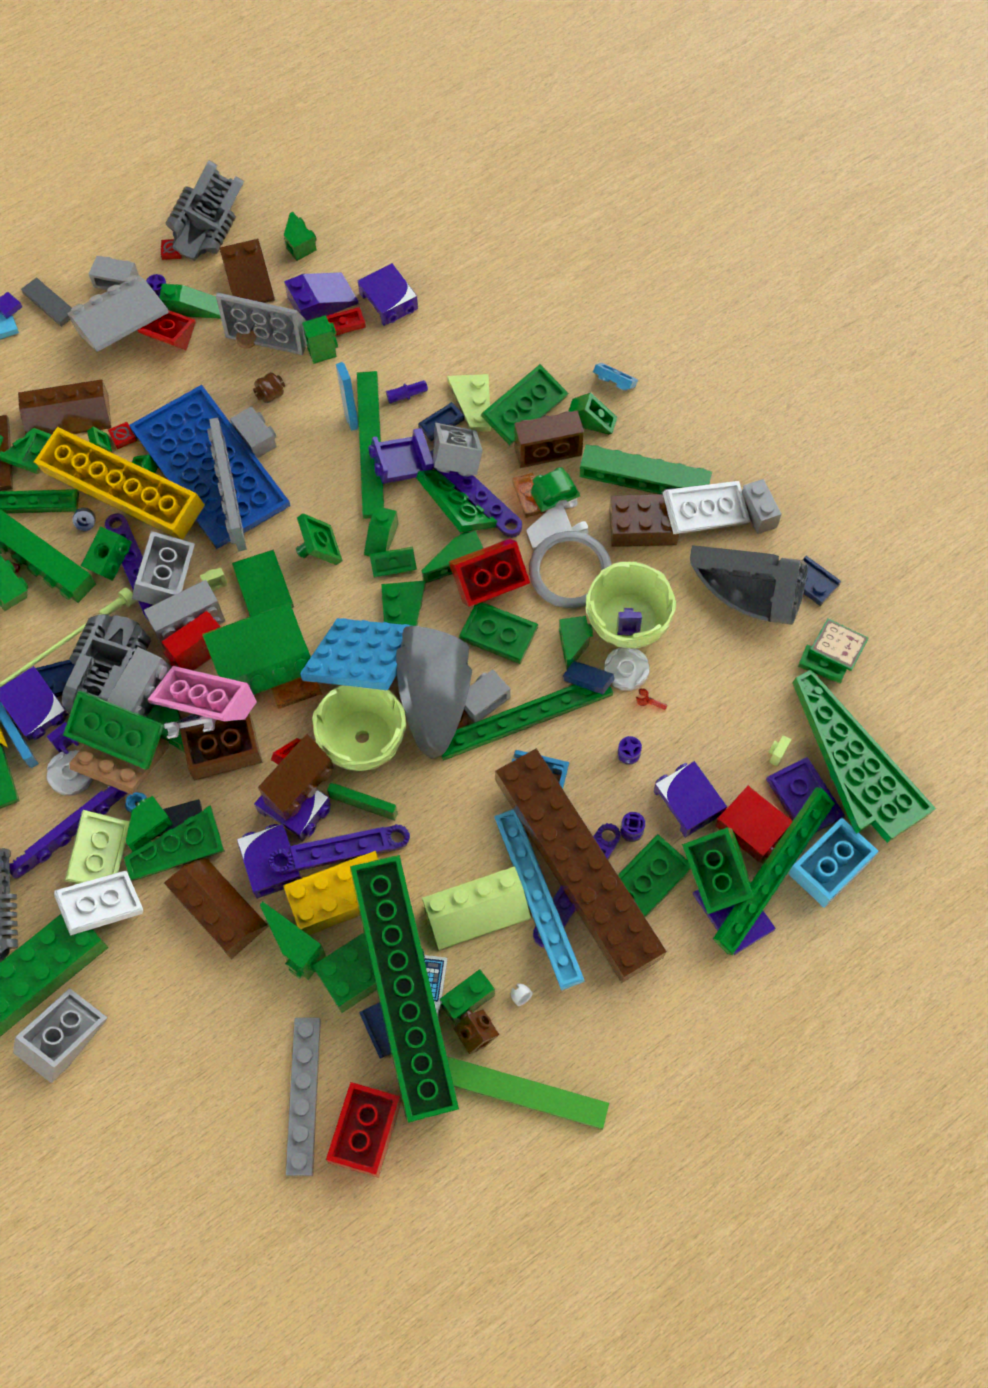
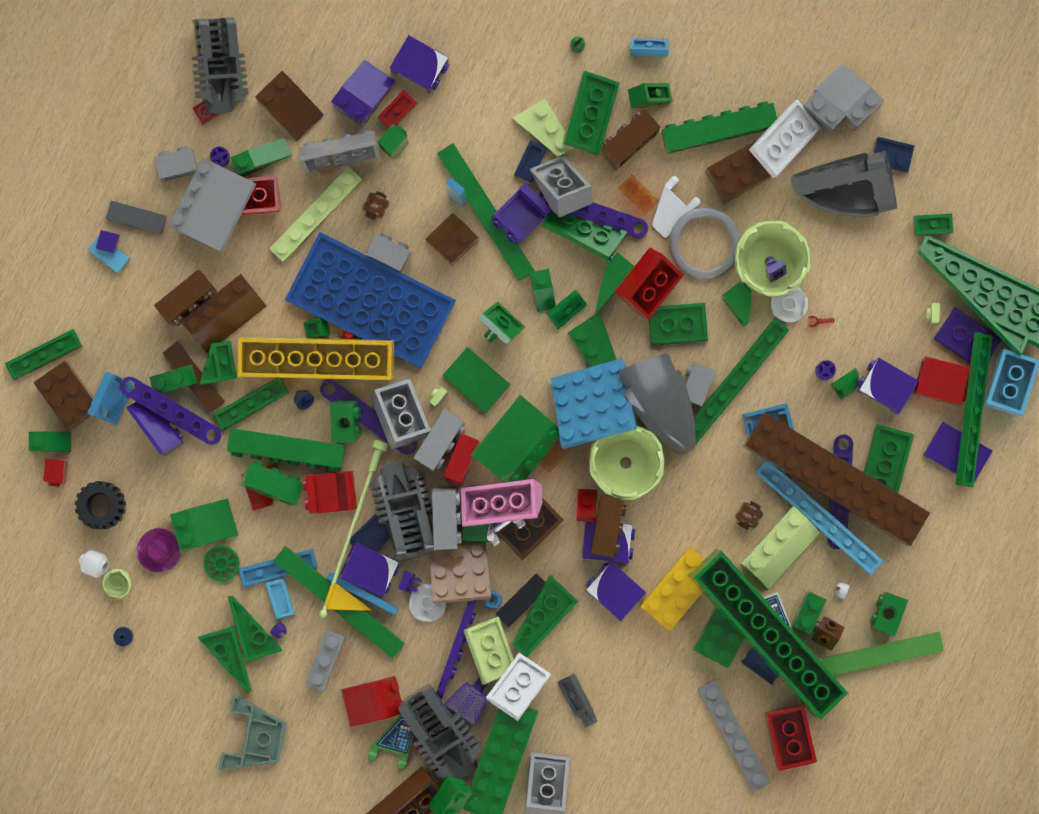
camera: 30 degrees left, 20 degrees up
green tile [63,691,164,770] -> none
green tile [87,427,112,452] -> none
red tile [108,422,137,450] -> none
green slope [126,796,173,852] -> none
reddish brown slope [164,858,269,959] -> none
light grey plate [207,417,247,552] -> none
green slope [260,901,326,980] -> none
dark purple plate [268,824,410,875] -> none
green slope [284,212,317,261] -> none
green tile [327,783,398,821] -> none
dark purple axle [386,380,428,404] -> none
green cylinder [530,467,581,512] -> none
dark blue tile [563,661,615,694] -> none
dark purple wheel [620,812,645,842] -> none
green slope [682,827,755,914] -> none
piece [810,618,869,671] -> none
none -> reddish brown brick [154,269,217,327]
none -> yellowish green plate [269,167,363,263]
none -> red piece [302,471,357,514]
none -> reddish brown slope [425,213,479,266]
none -> dark purple torso [444,677,488,726]
none -> dark grey hinge [558,673,597,728]
none -> green hinge [570,36,585,53]
none -> reddish brown piece [735,501,763,530]
none -> light grey slope [815,64,884,130]
none -> green brick [831,368,859,400]
none -> green brick [869,592,908,636]

